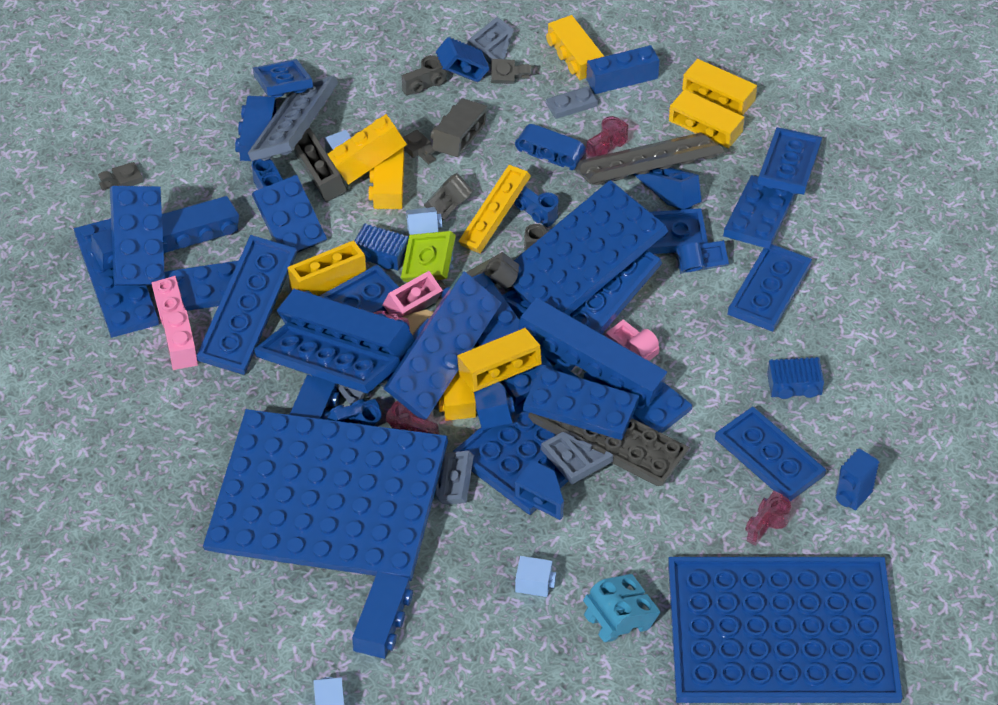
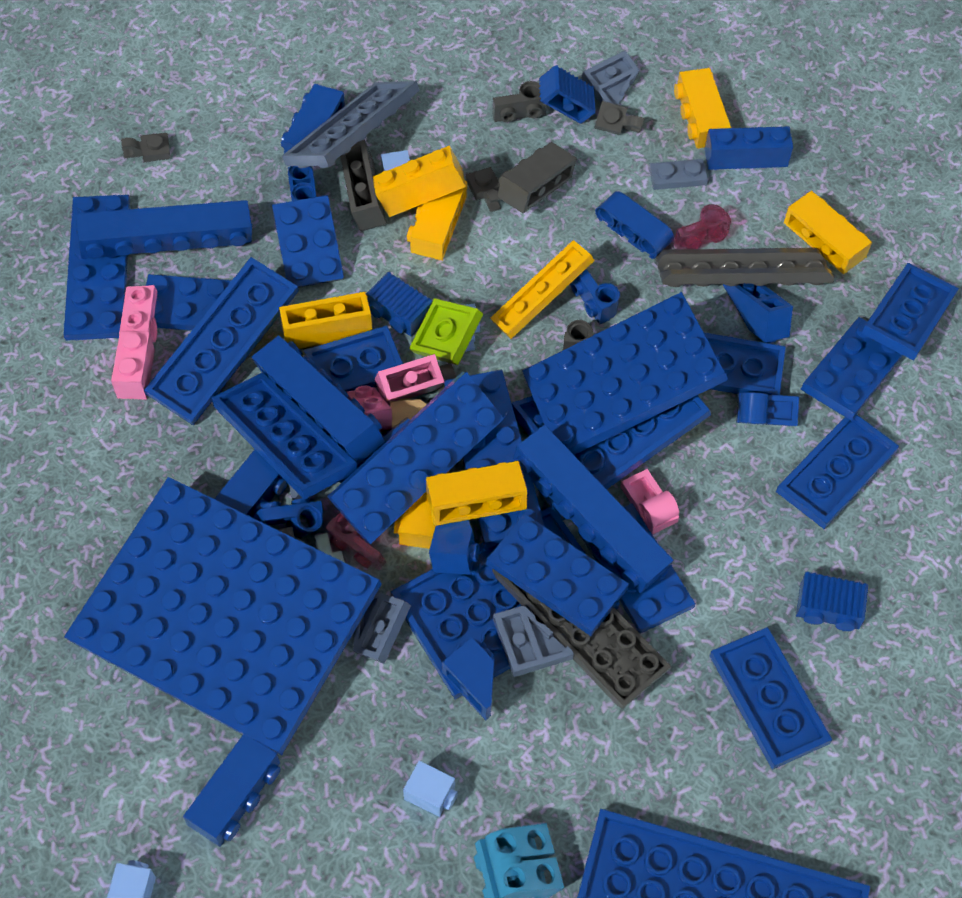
camera: 15 degrees right, 10 degrees up
blue plate [110,186,165,286] -> none
blue plate [253,59,313,97] -> none
light blue brick [406,207,442,235] -> none
dark grey plate [424,173,473,221] -> none
dark grey plate [466,252,519,289] -> none
yellow brick [682,59,757,116] -> none
clear pink plate [745,491,791,546] -> none
blue brick [835,449,880,511] -> none

